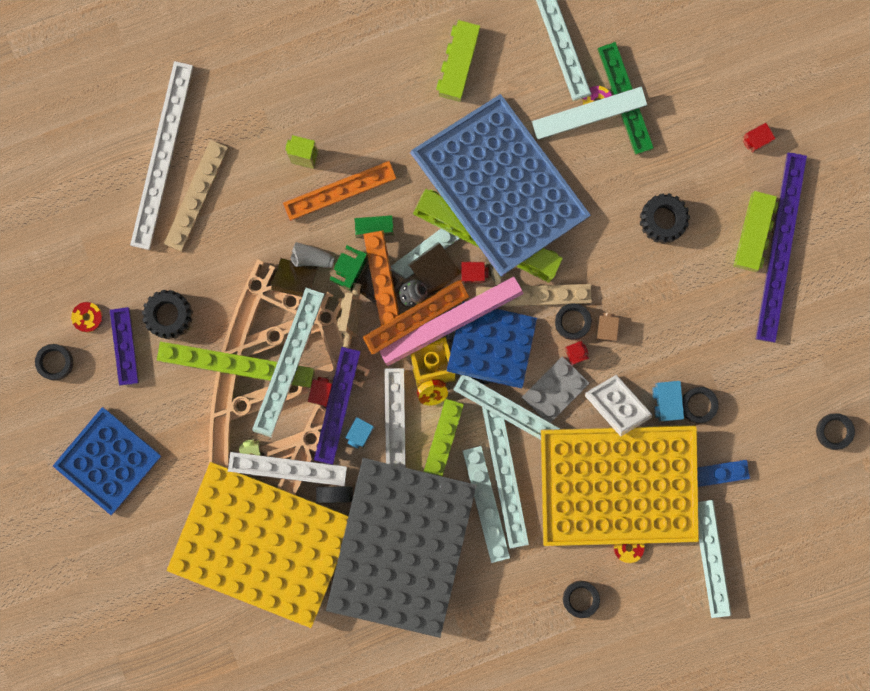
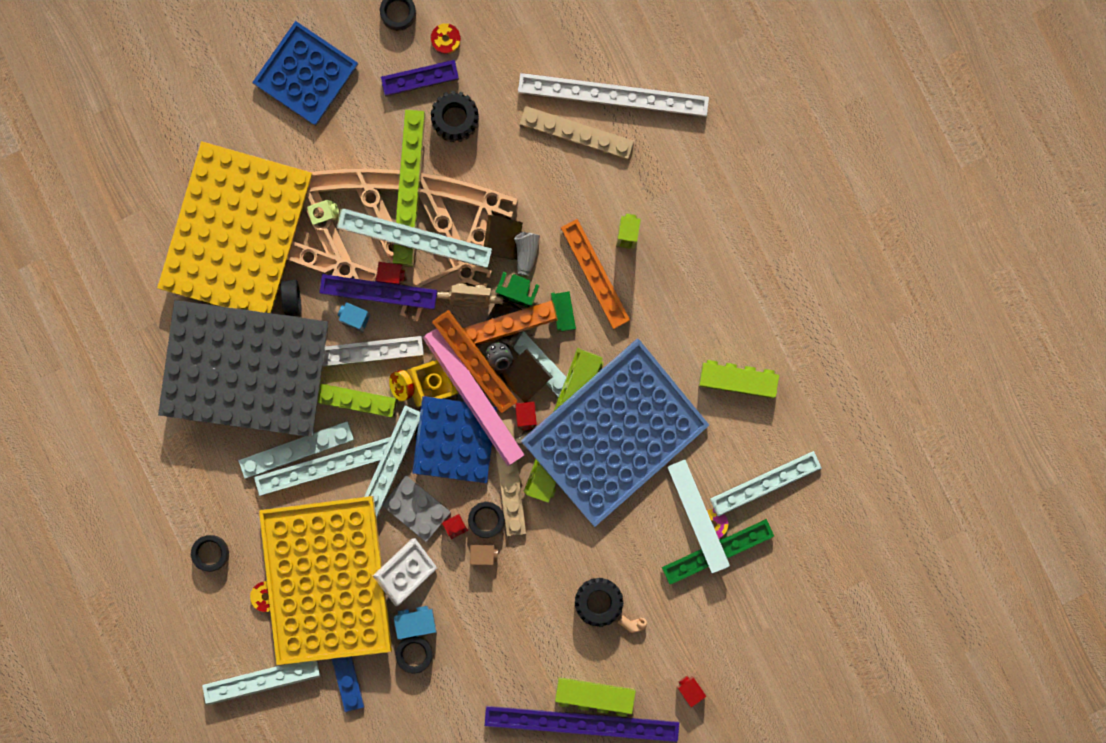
camera: 80 degrees right, 0 degrees up
white plate [228,452,347,486] -> none
none -> light nougat arm [617,616,647,633]

